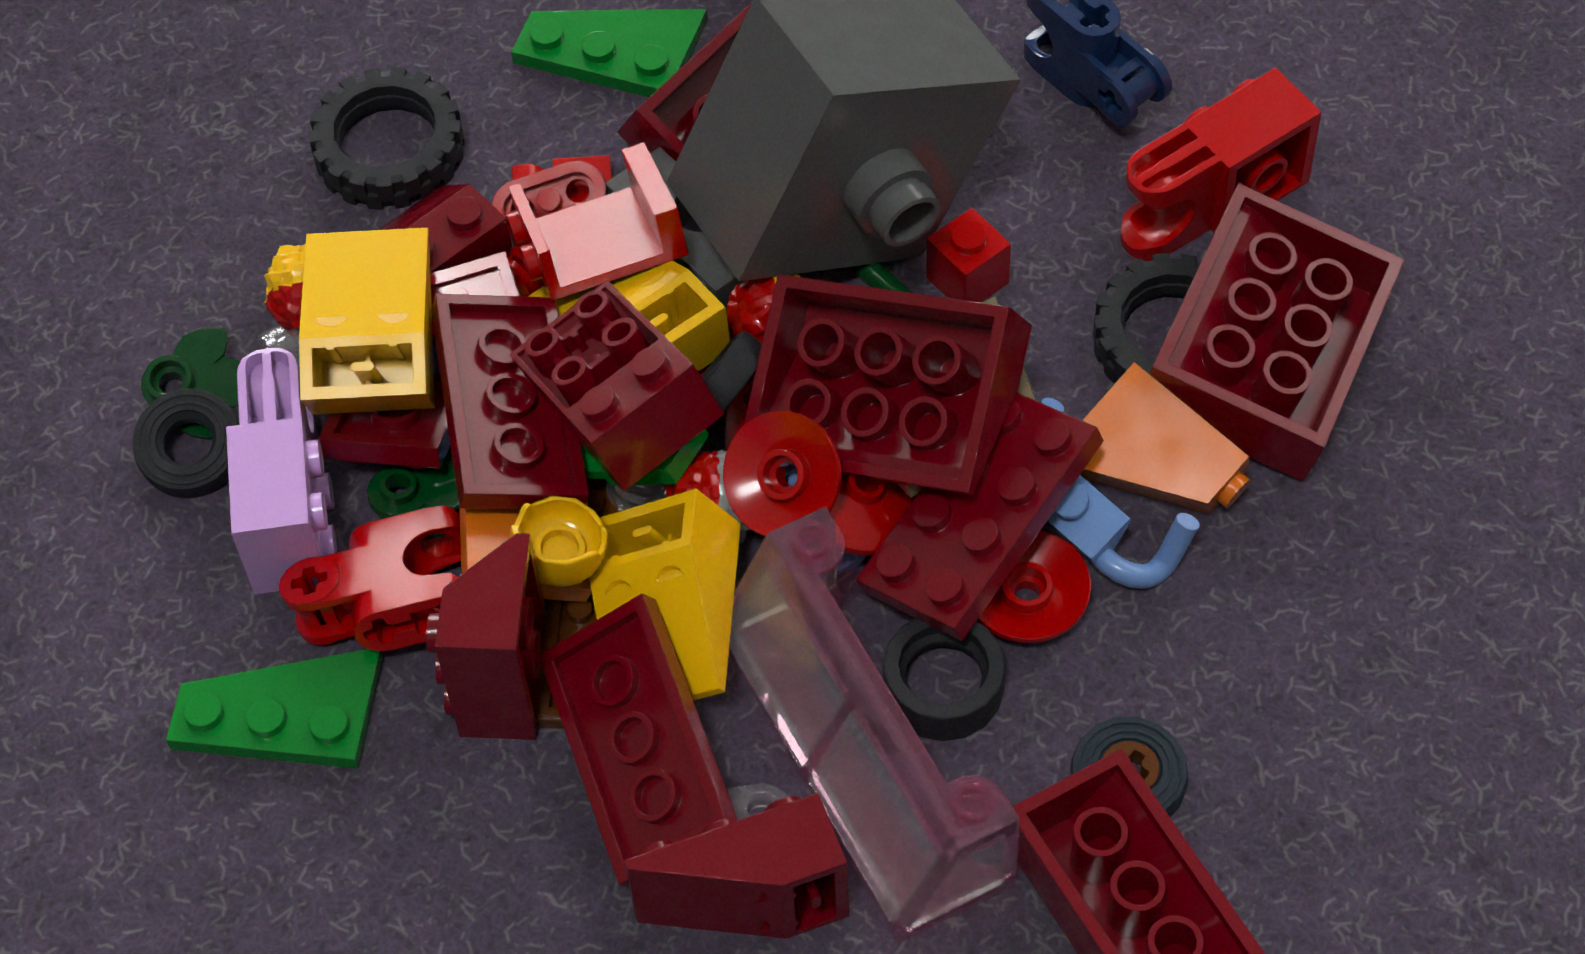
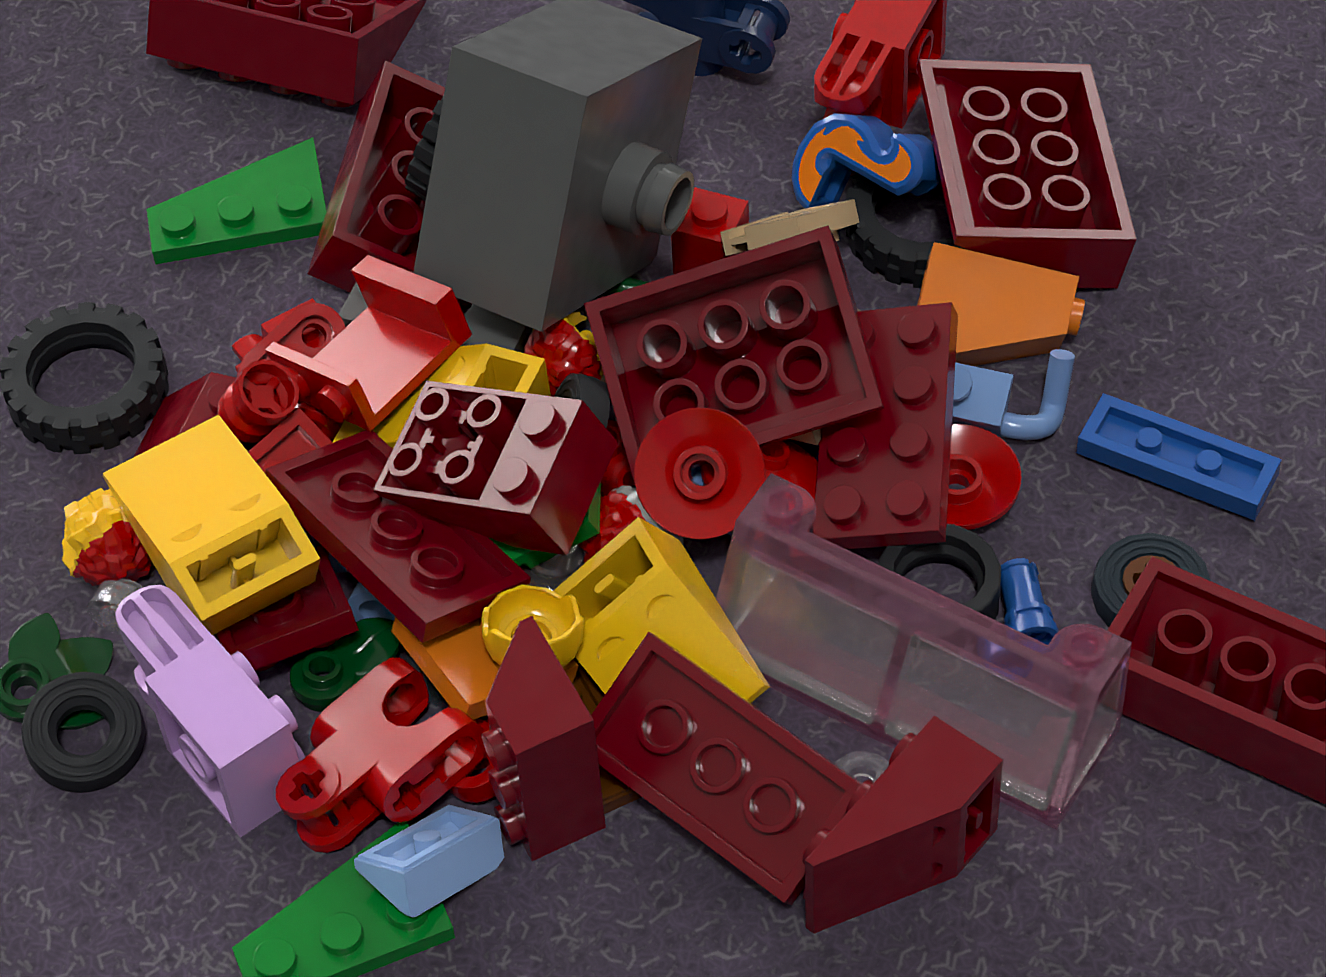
camera: 30 degrees left, 5 degrees down
none -> red wheel [218,359,299,443]
none -> light blue slope [354,805,504,917]
none -> tan plate [720,199,859,256]
none -> blue animal [791,113,941,208]
none -> blue pin [1000,558,1060,658]
none -> blue plate [1076,393,1282,521]

